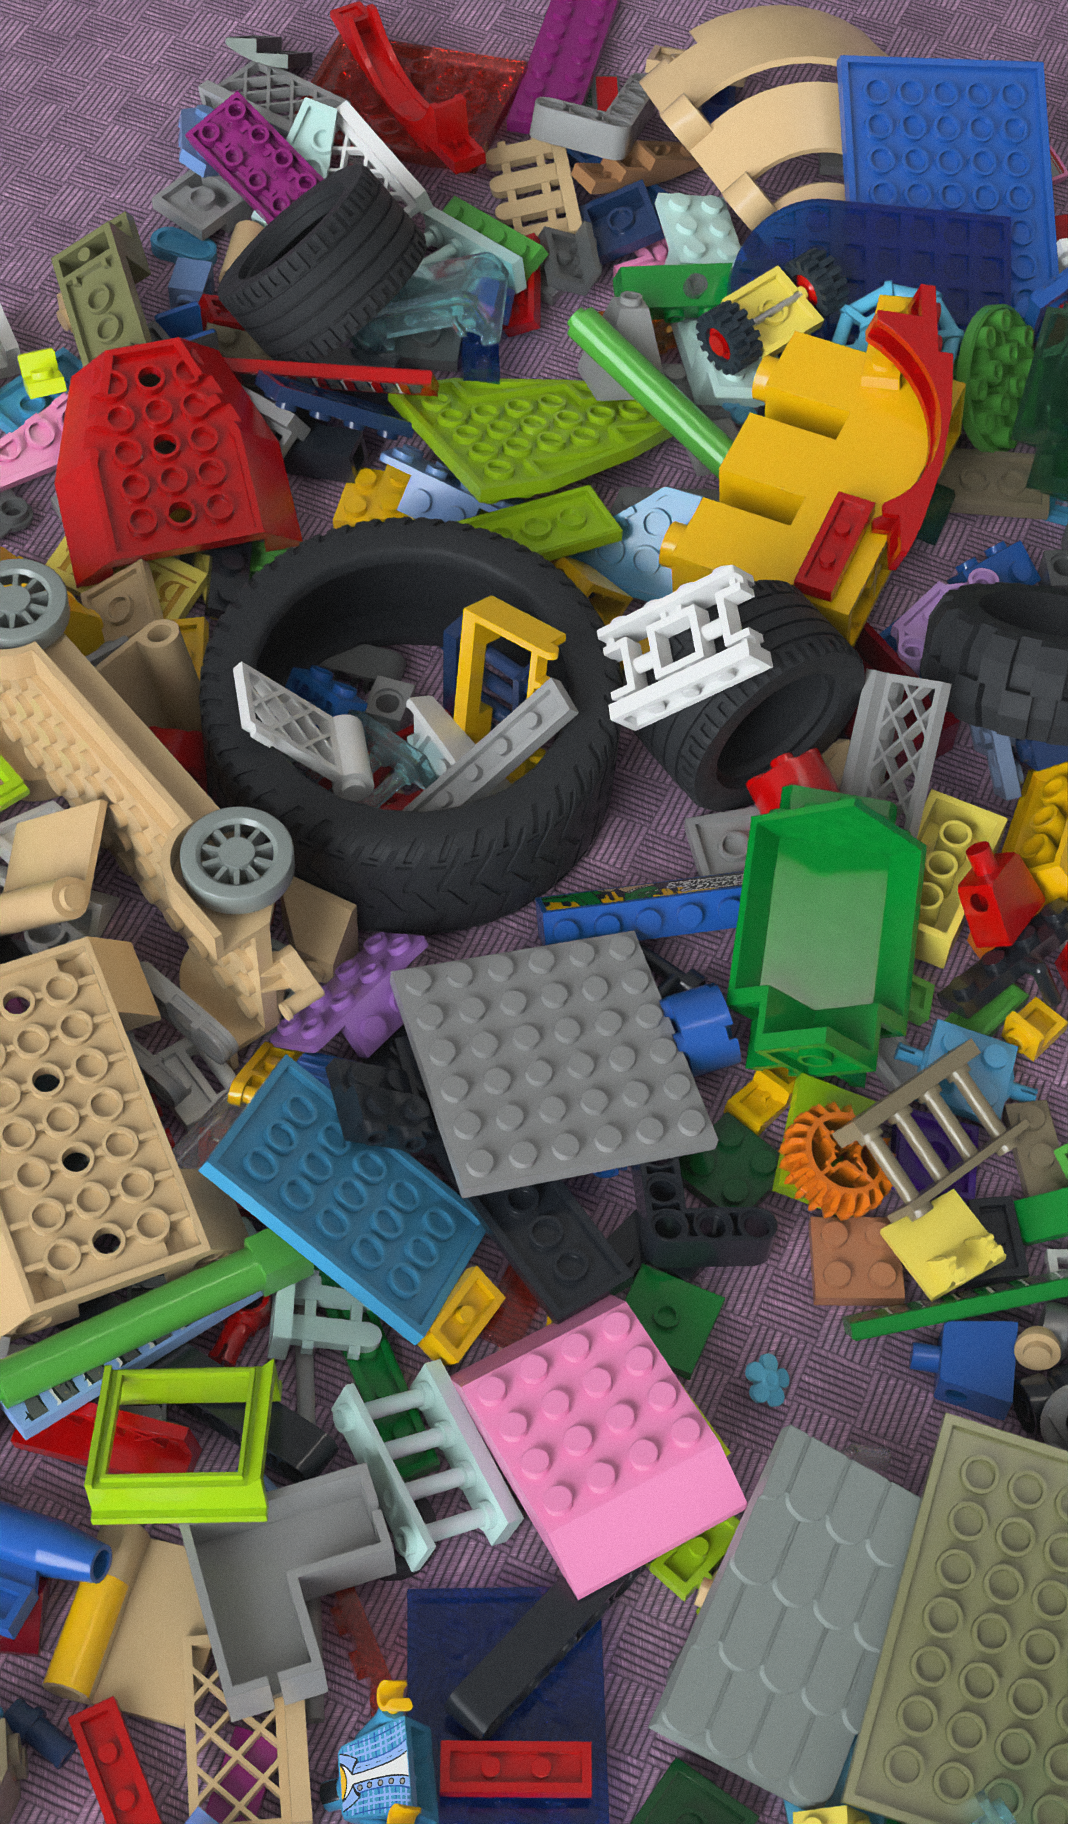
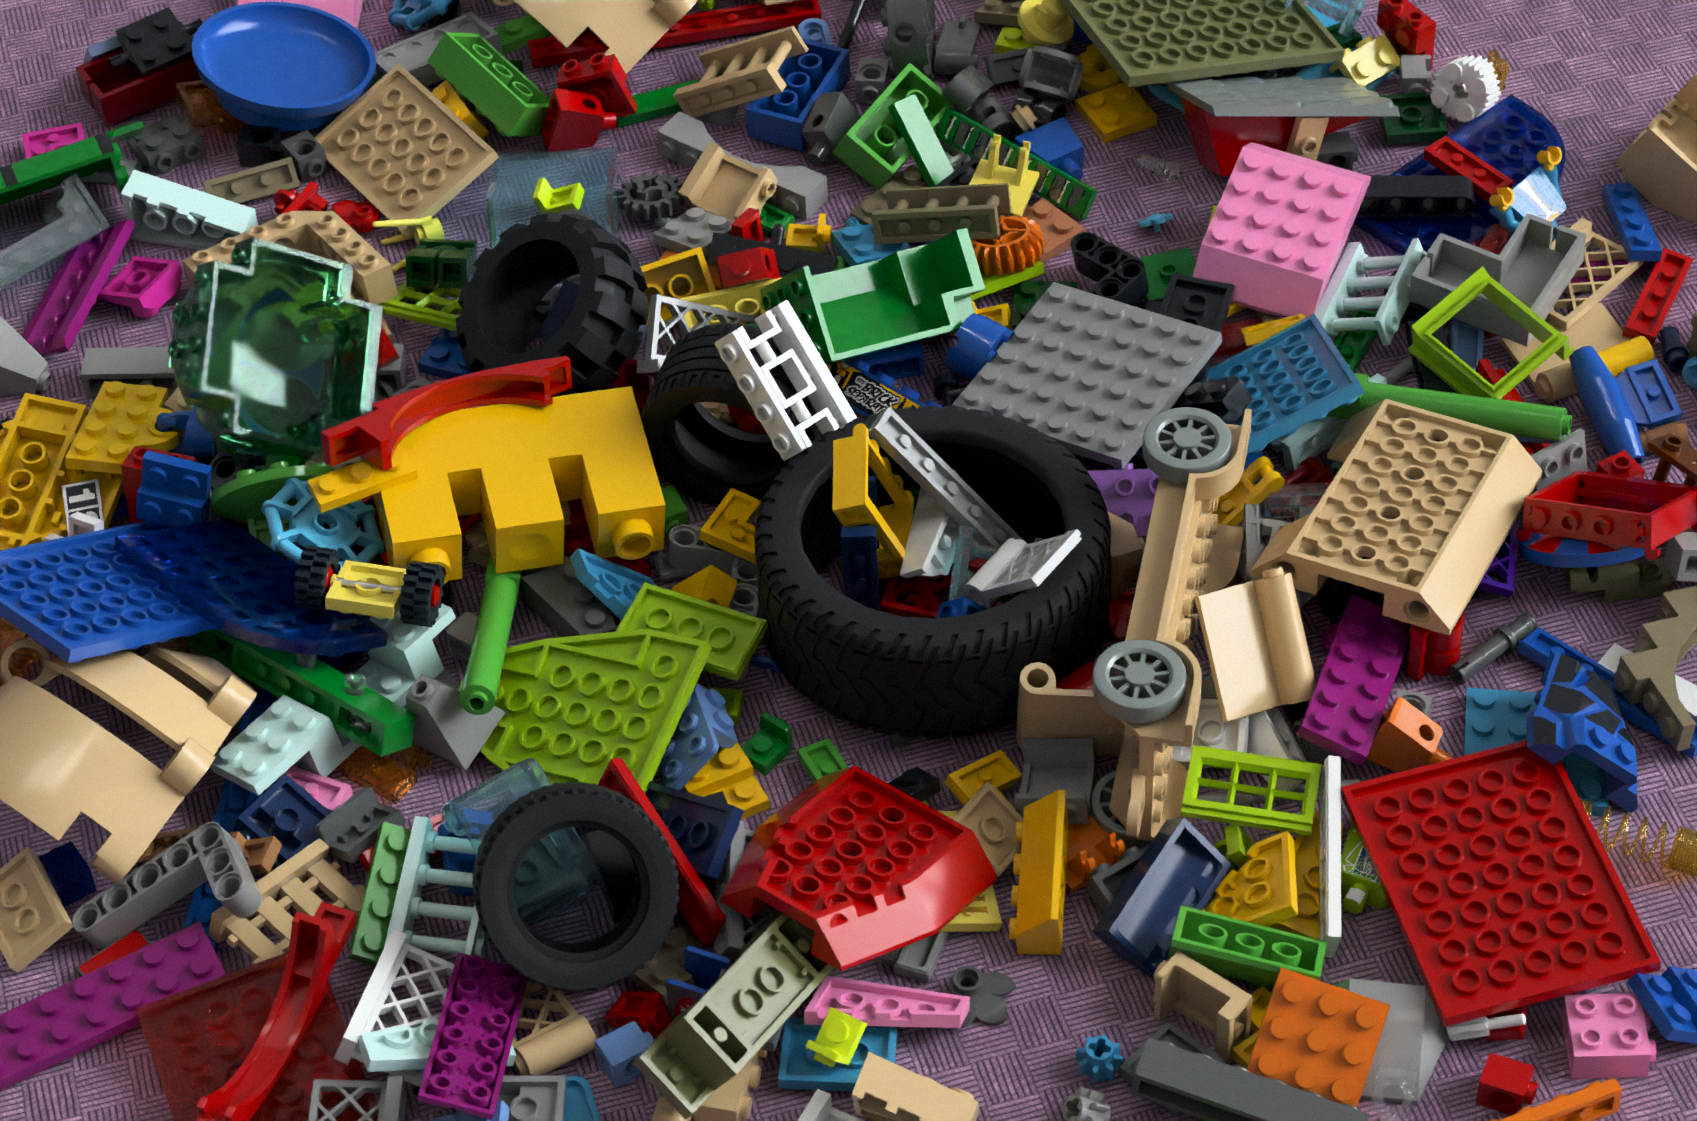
camera: 125 degrees left, 10 degrees down
red plate [794,491,876,602] -> none

